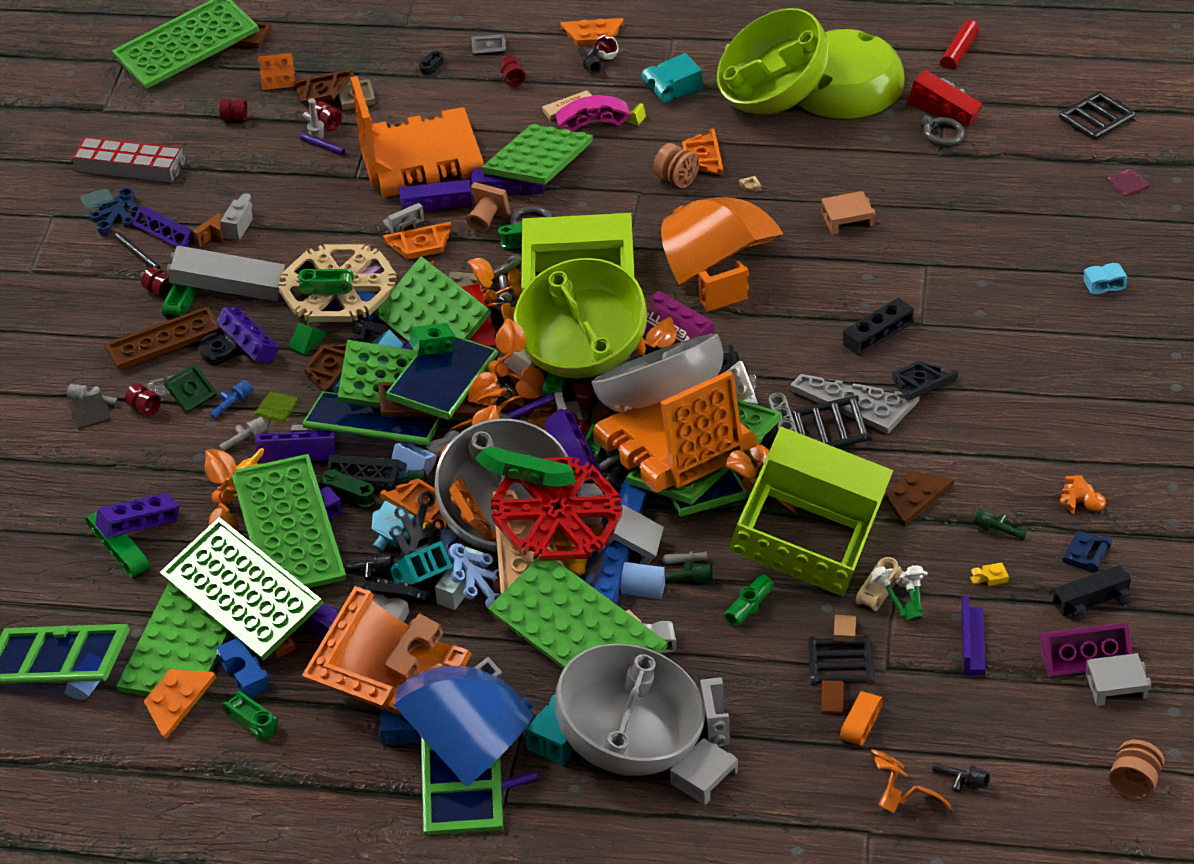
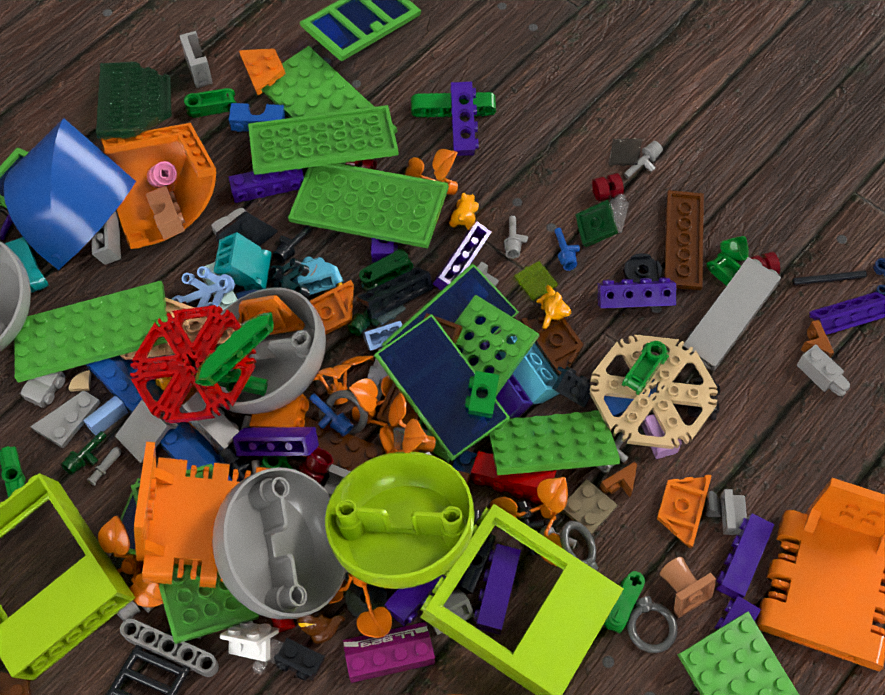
camera: 120 degrees right, 20 degrees up
green slope [289,322,327,356] -> none
dark purple bar [506,394,555,419] -> none
none -> light grey wing [31,390,101,449]
none -> clear green plate [96,62,172,140]
none -> bright pink wheel [147,161,177,189]
none -> light grey panel [179,31,213,88]
none -> light orange animal [536,285,571,329]
none -> green helmet [720,236,749,261]

